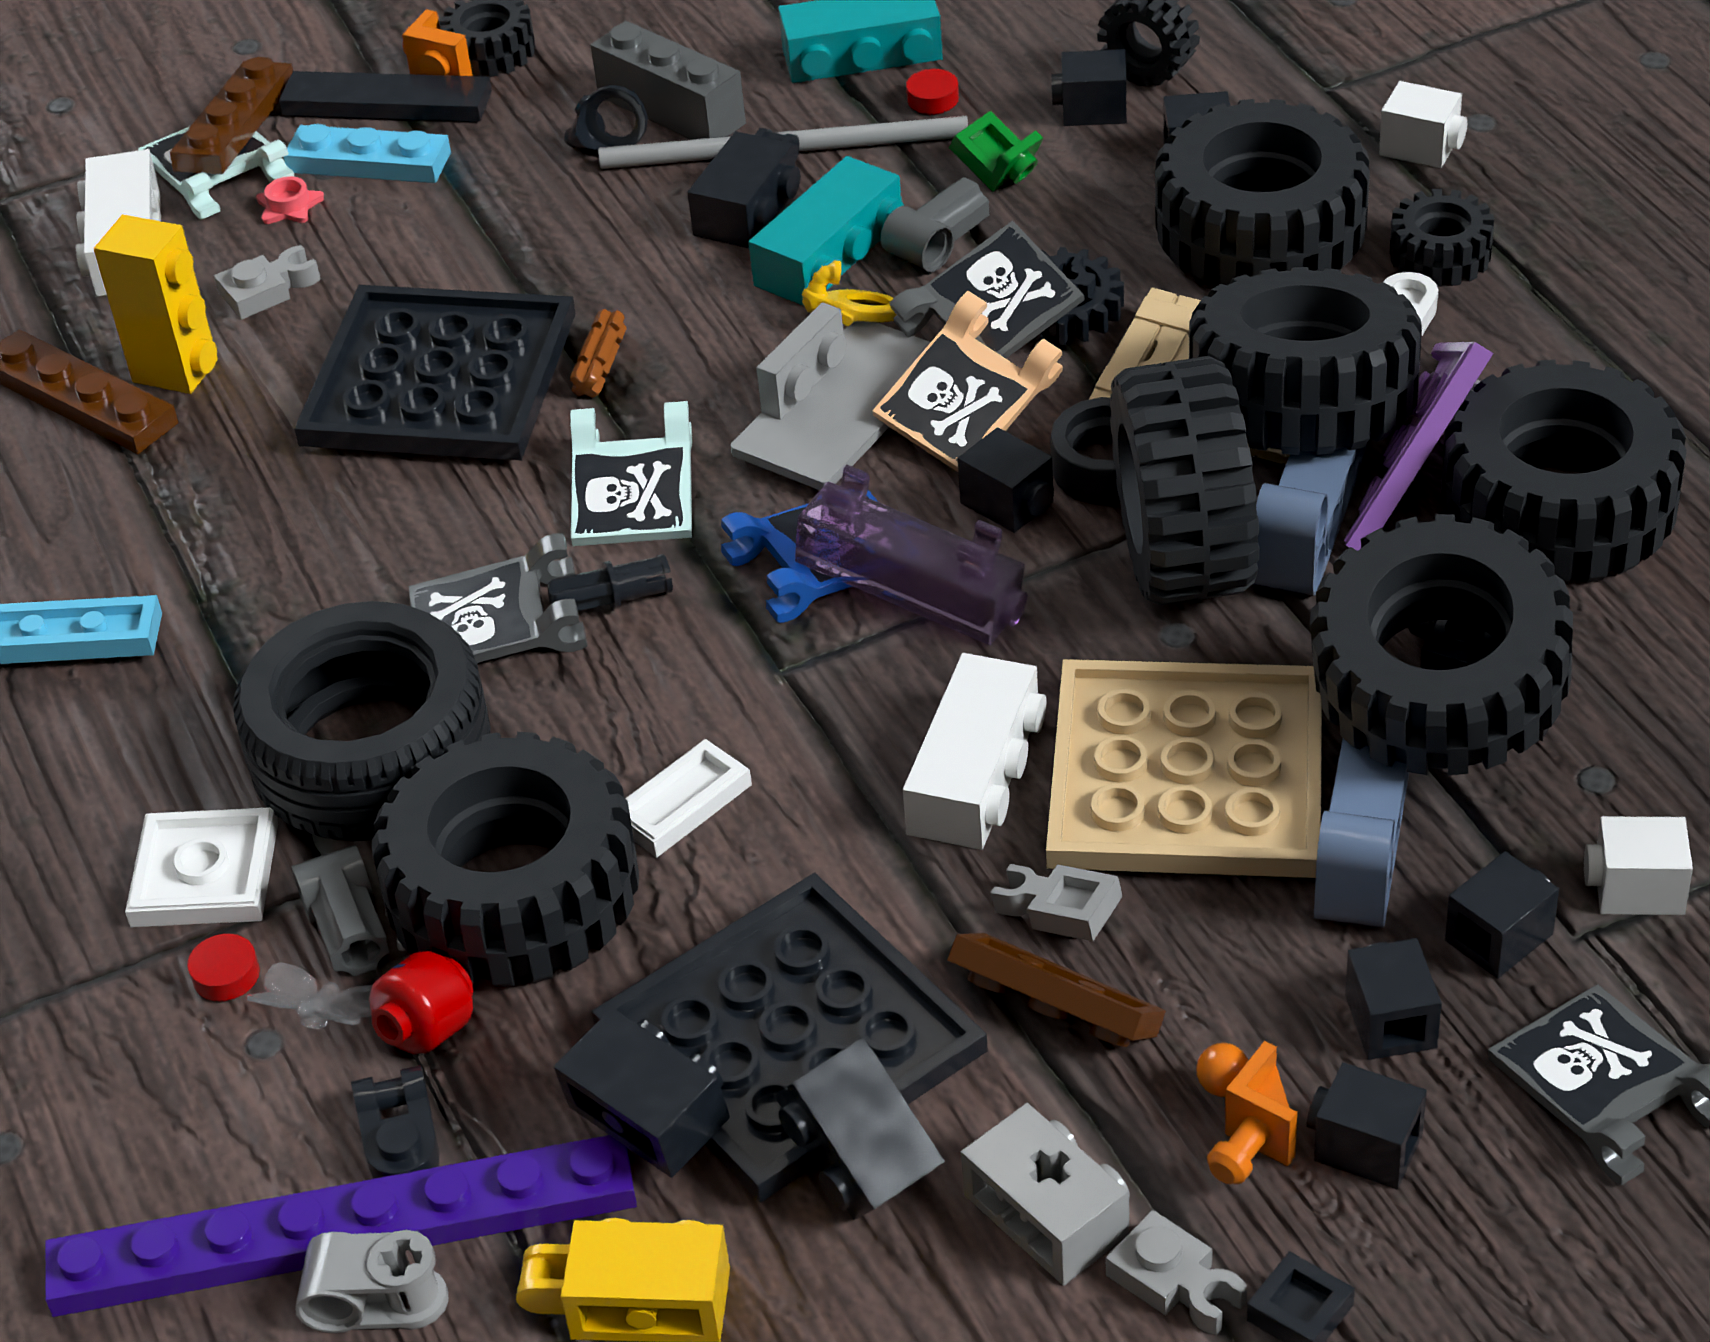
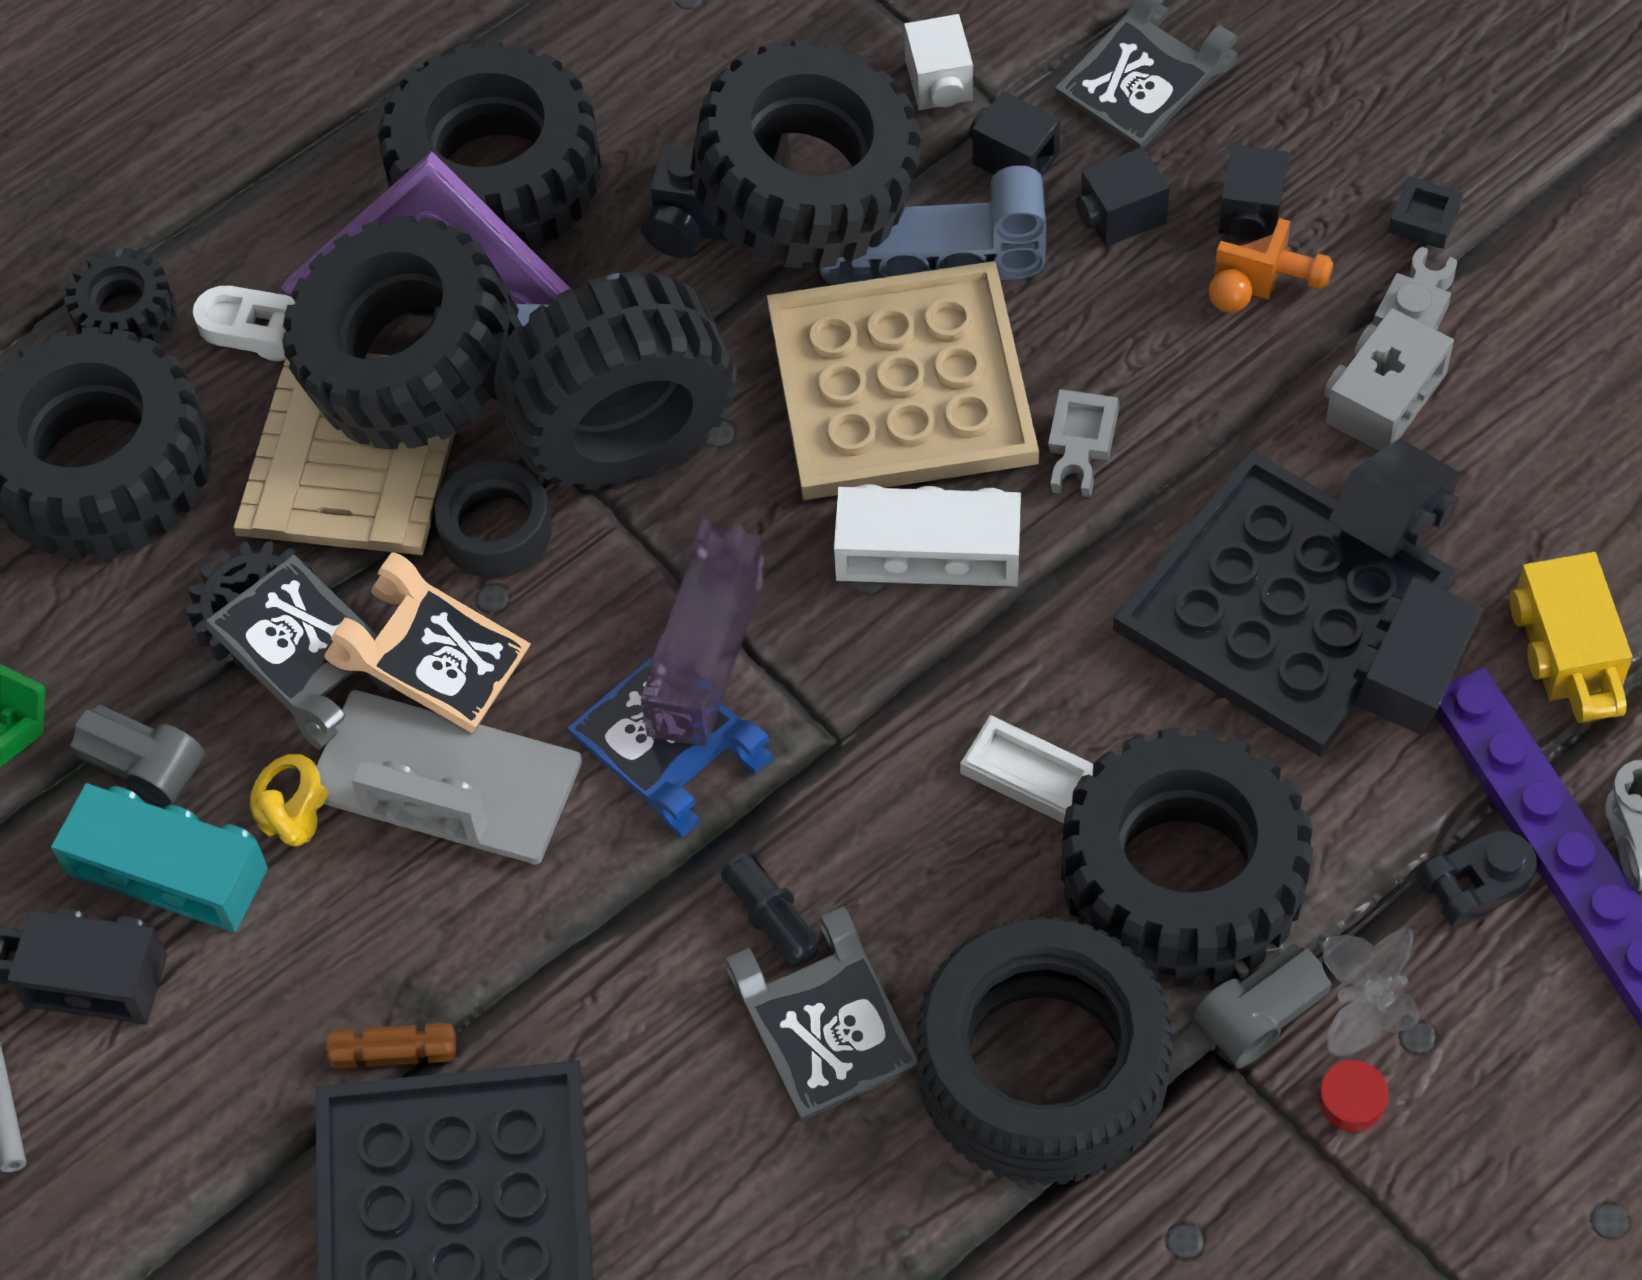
camera: 105 degrees left, 15 degrees up
white tile [125,807,278,927] -> none
red head [369,951,473,1054] -> none
flag [571,401,692,546] -> none
reddish brown plate [948,933,1166,1047] -> none
black brick [957,427,1054,533] -> none

